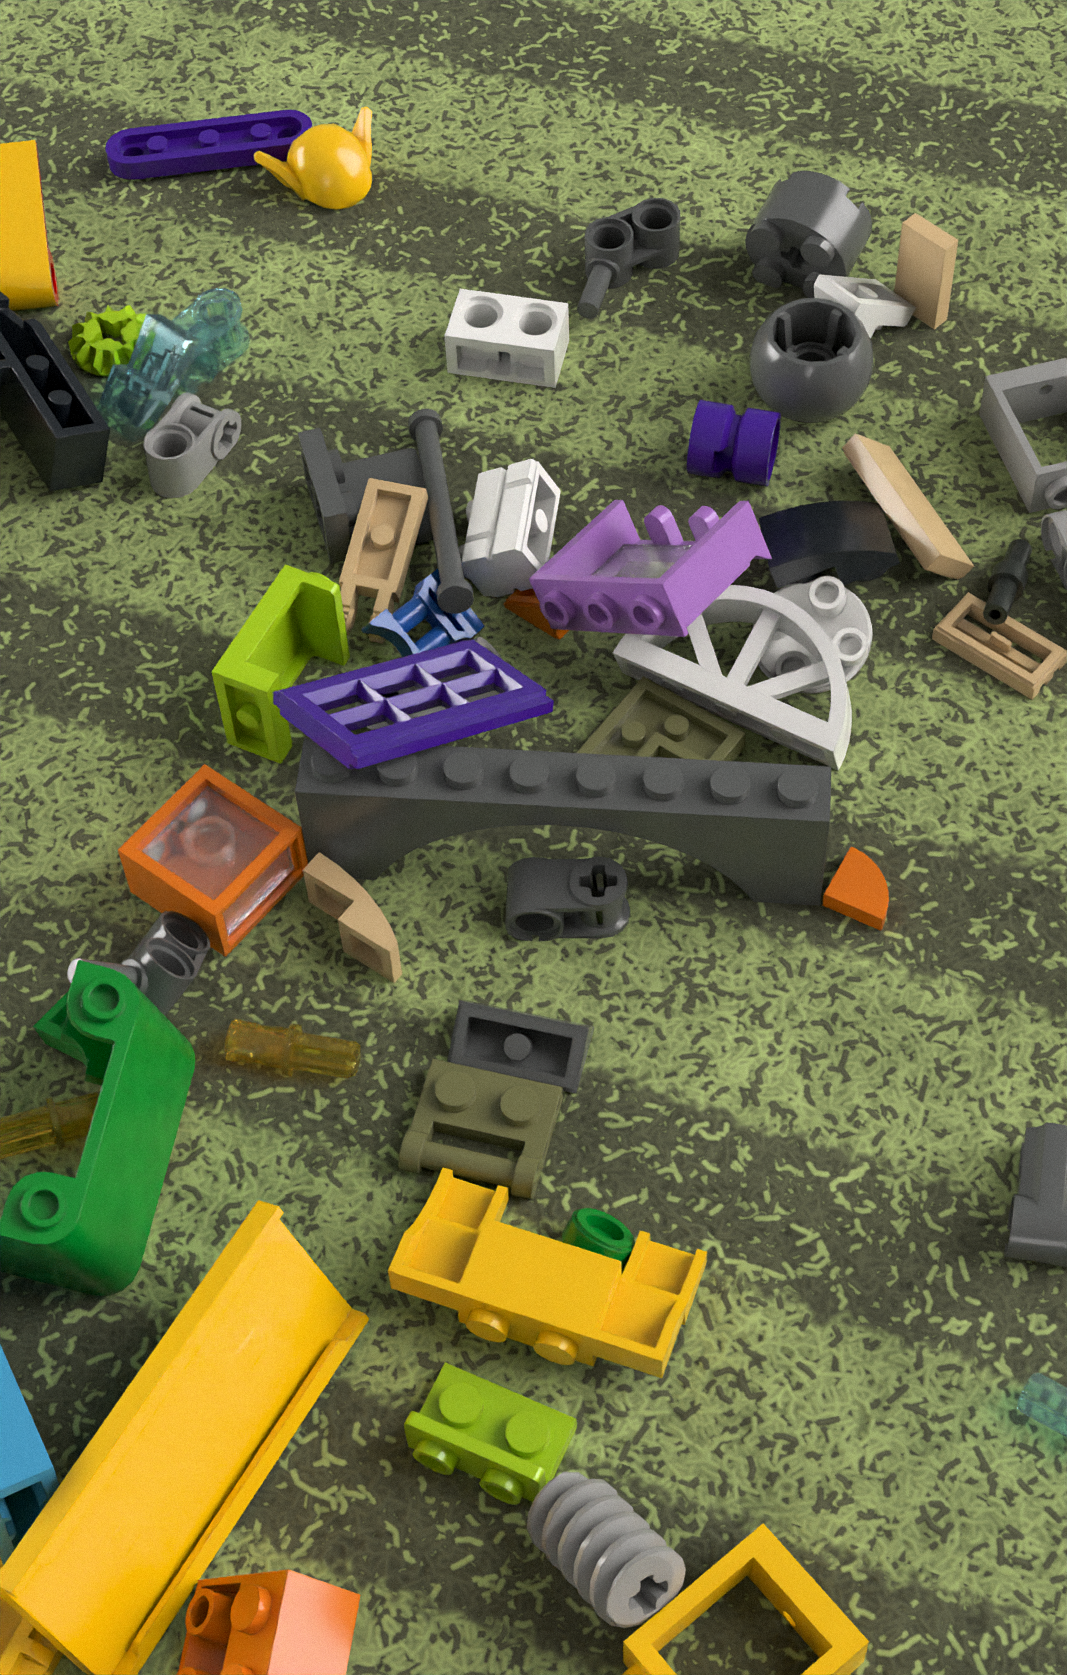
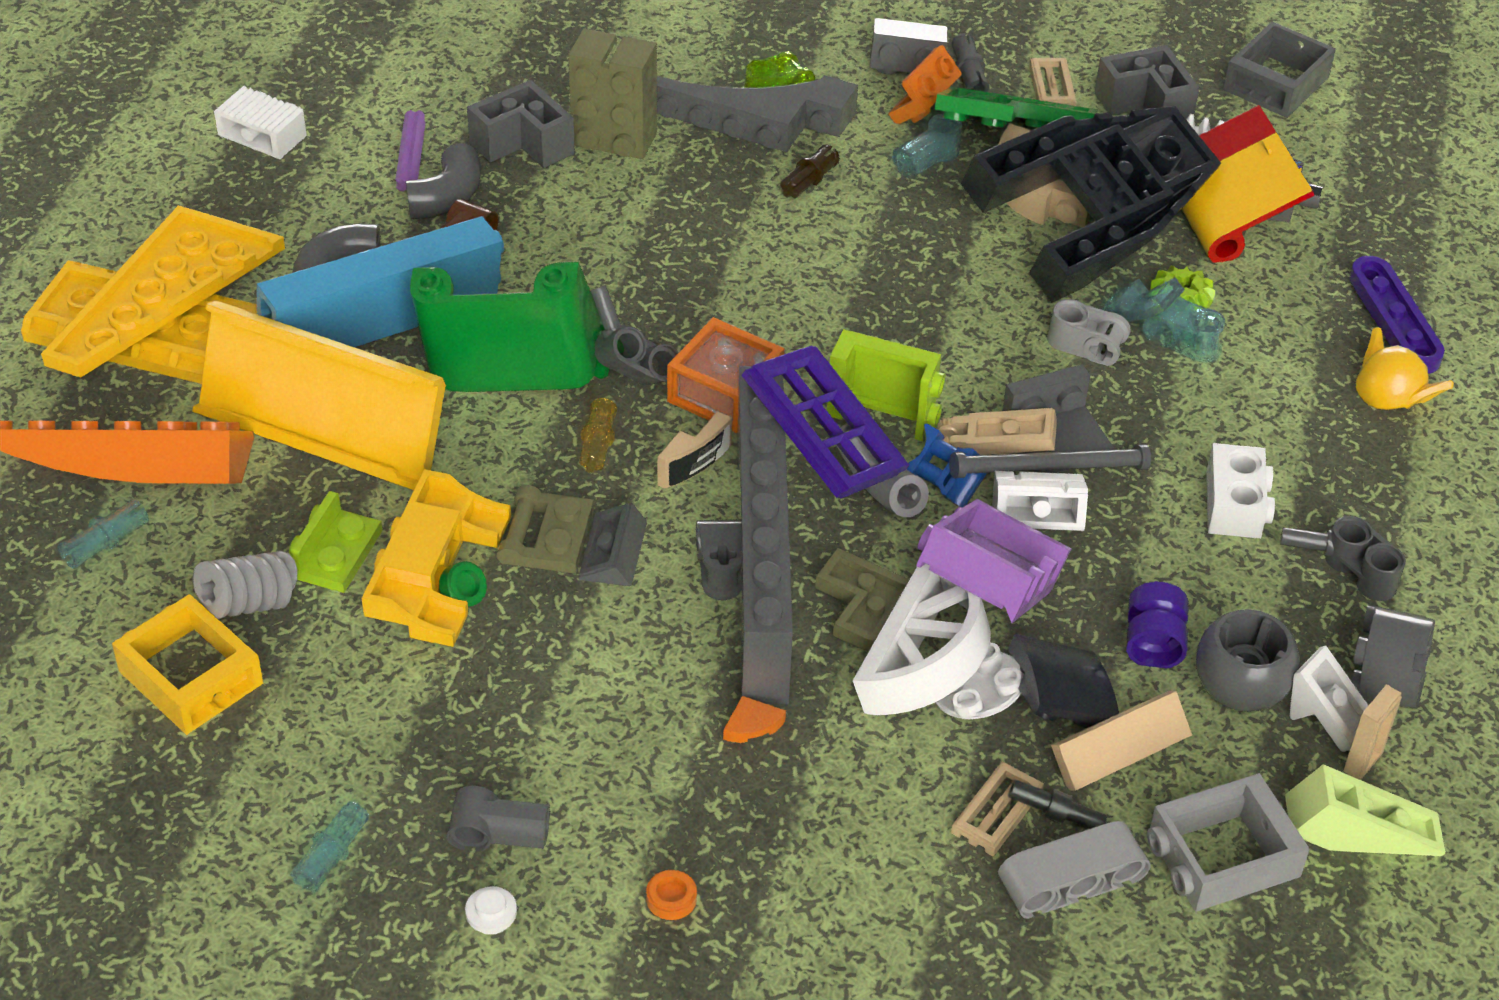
camera: 80 degrees right, 10 degrees down
none -> yellowish green slope [1285,764,1446,856]

